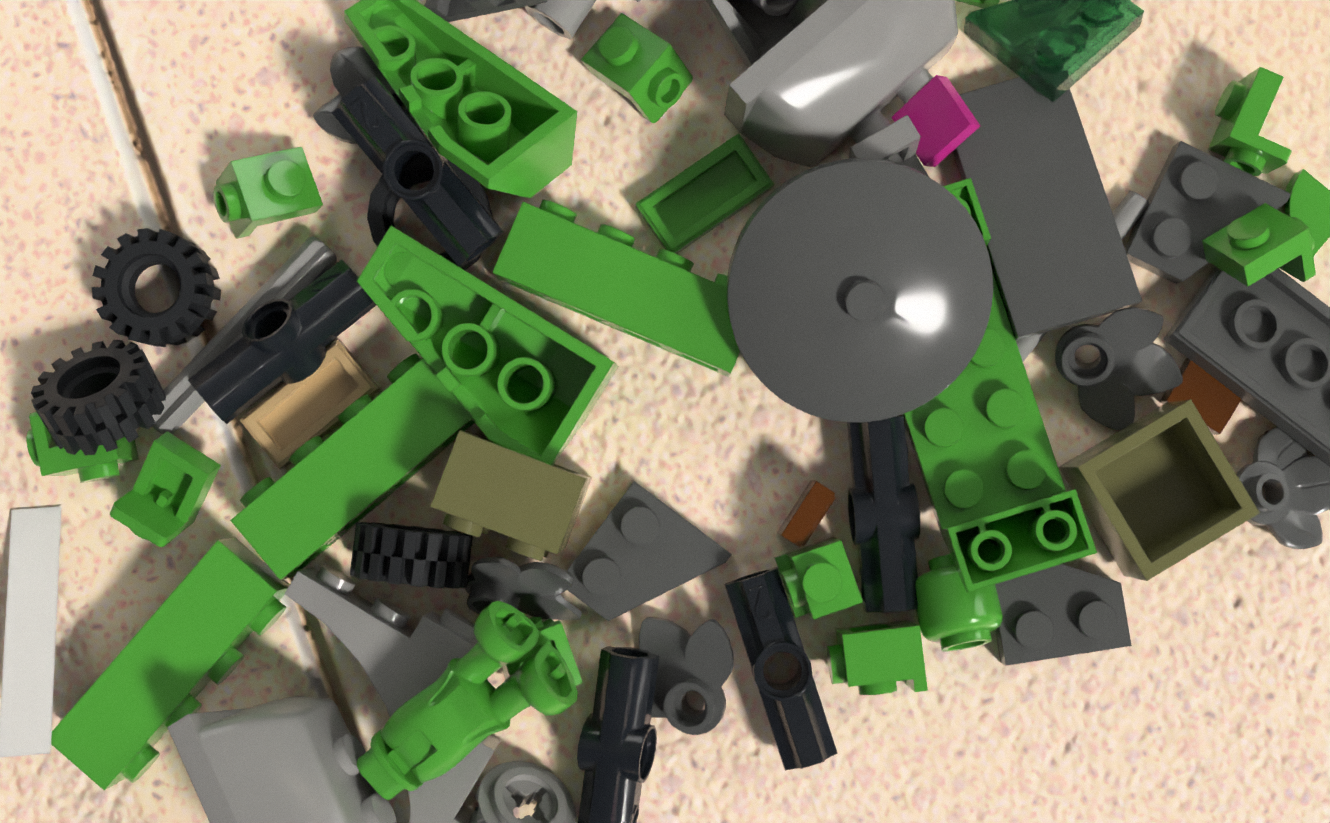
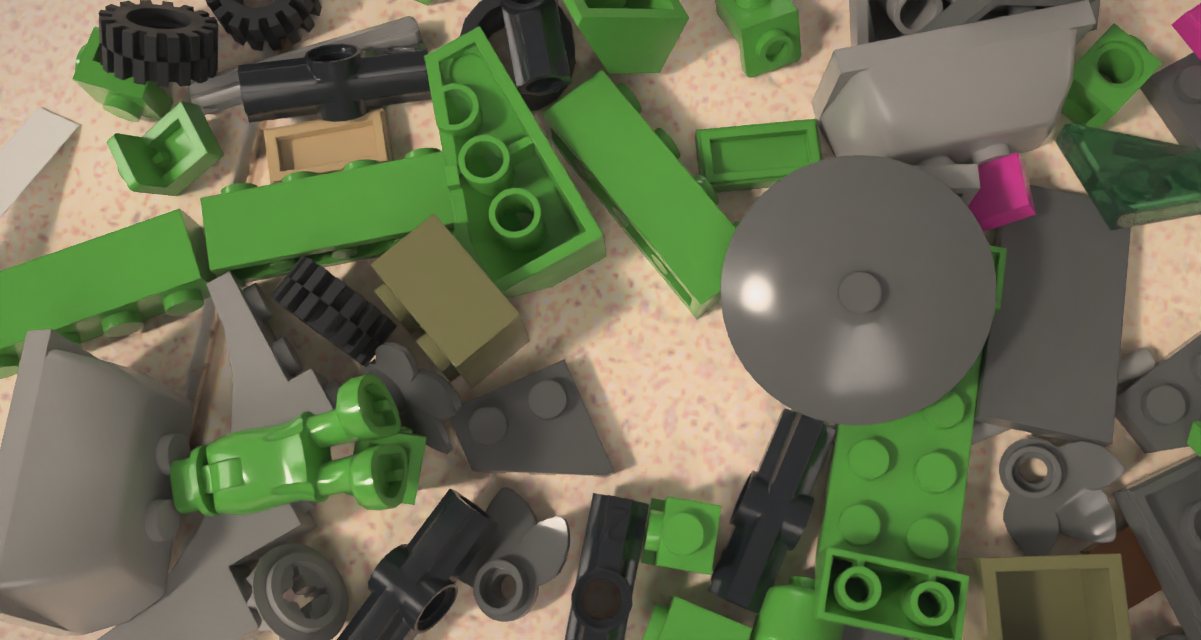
camera: 30 degrees right, 10 degrees down
reddish brown tile [777,480,836,548] -> none

